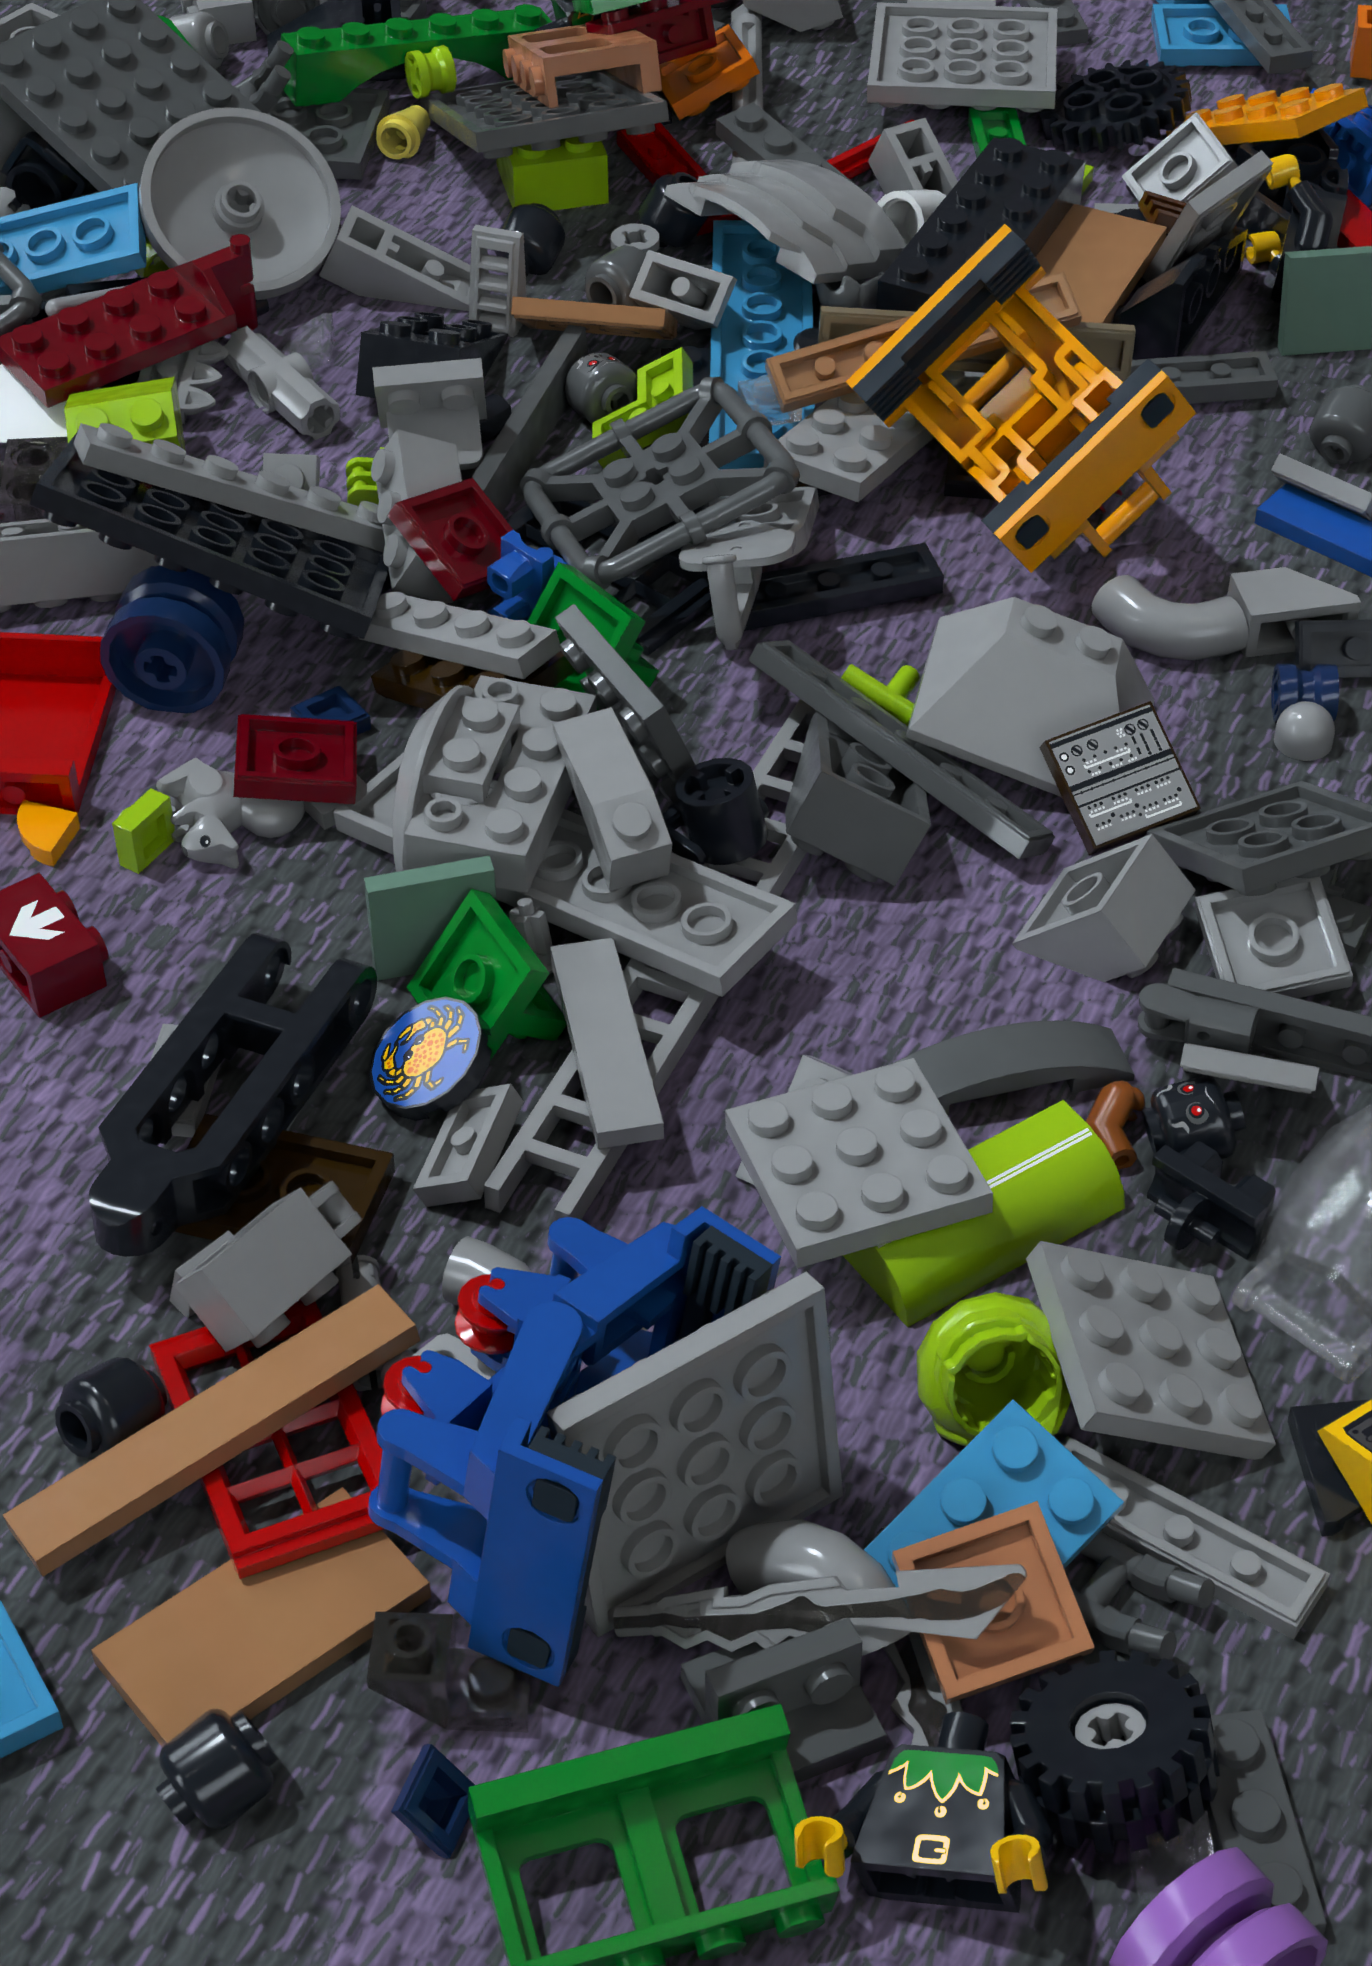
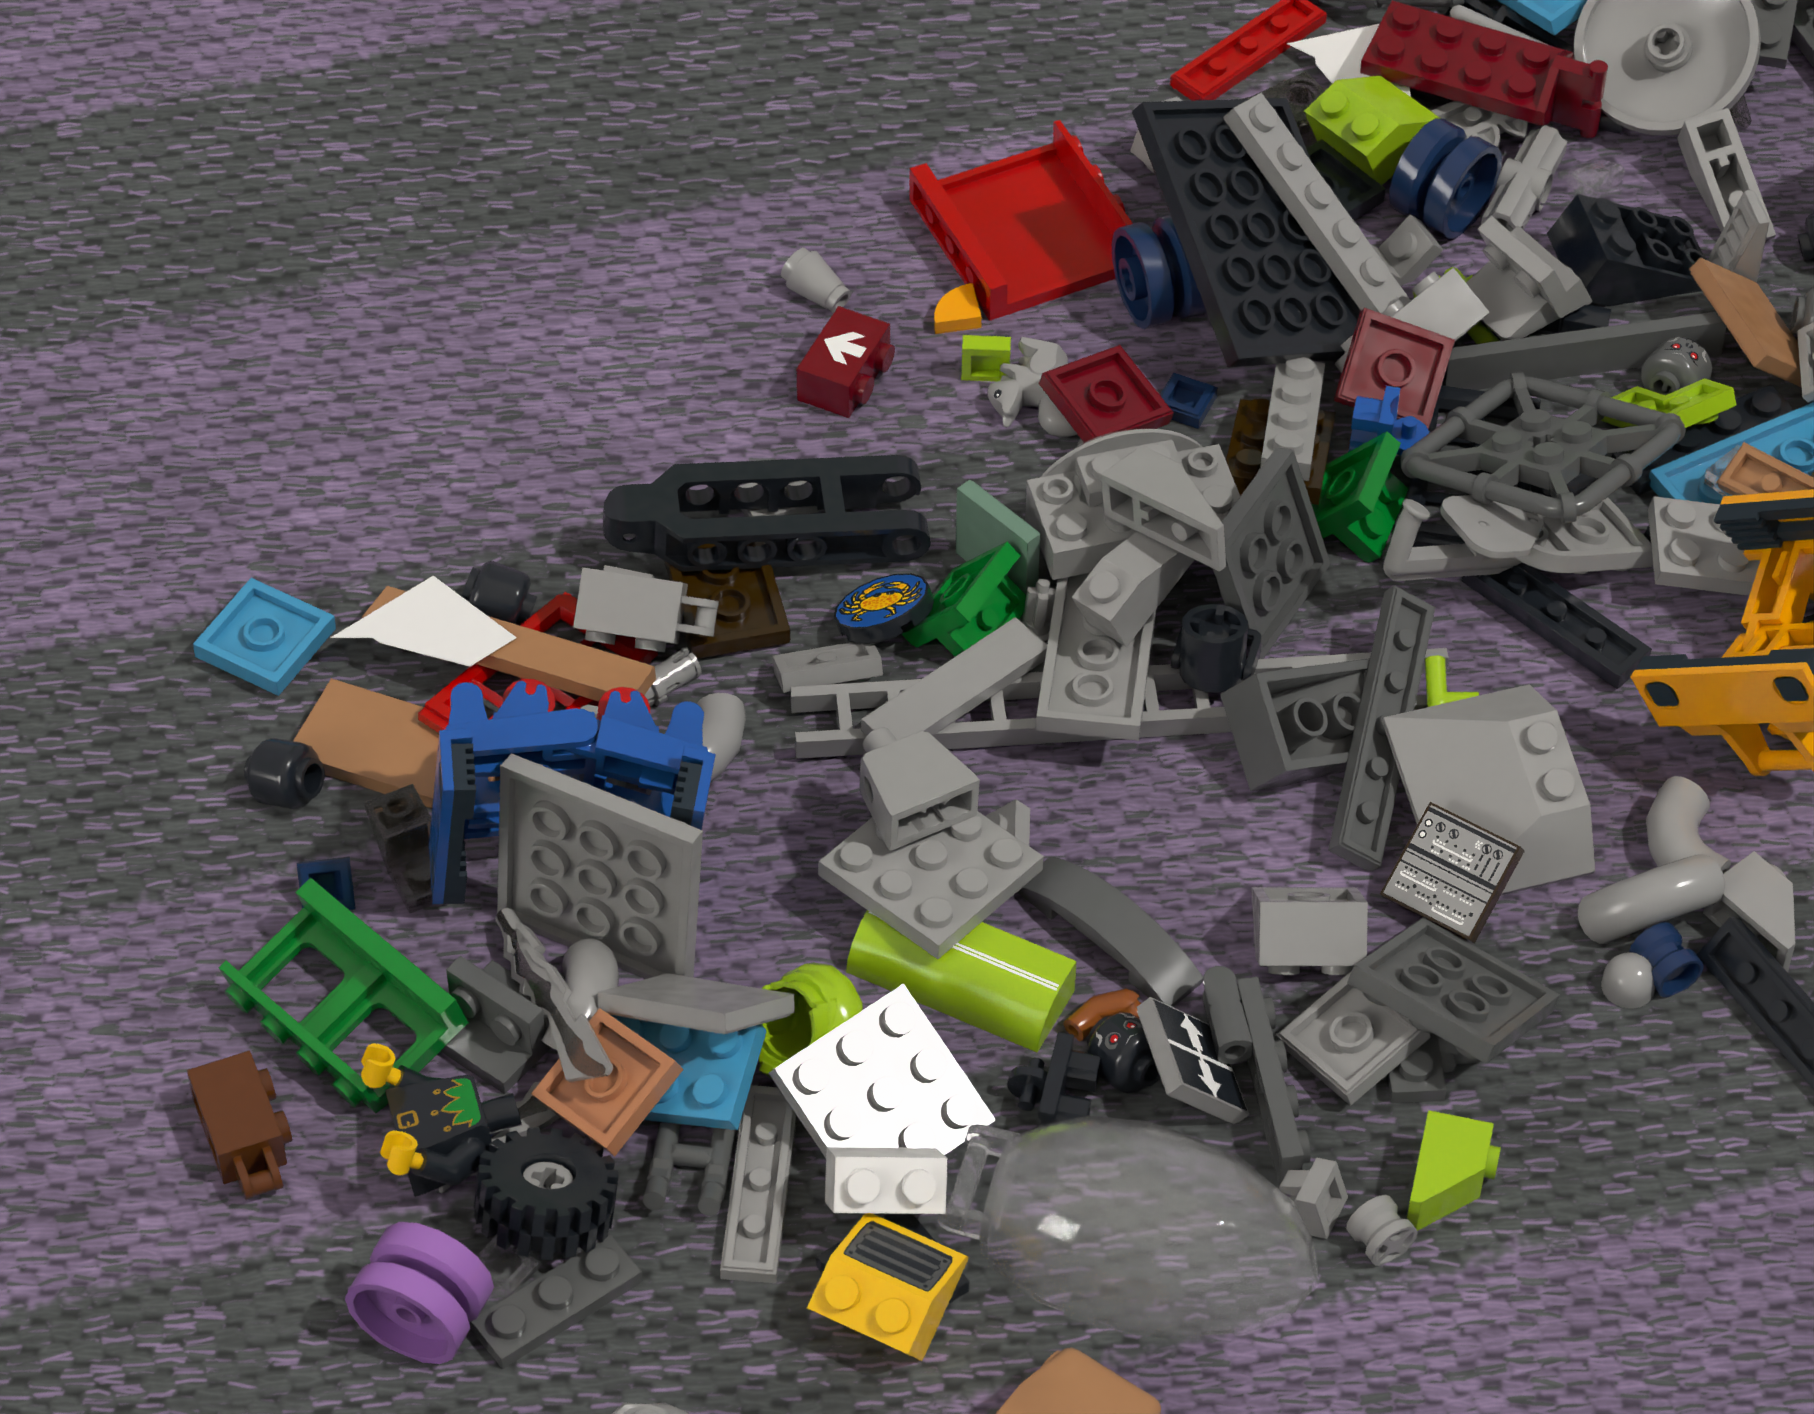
camera: 60 degrees right, 5 degrees up
none -> white sticker [330,576,517,667]
none -> light grey tile [598,973,794,1034]
none -> white brick [825,1147,947,1214]
none -> light grey torso [859,727,980,851]
none -> light grey slope [1101,445,1226,572]
none -> dark blue wheel [1389,118,1502,239]
none -> light grey cylinder [1578,854,1725,944]

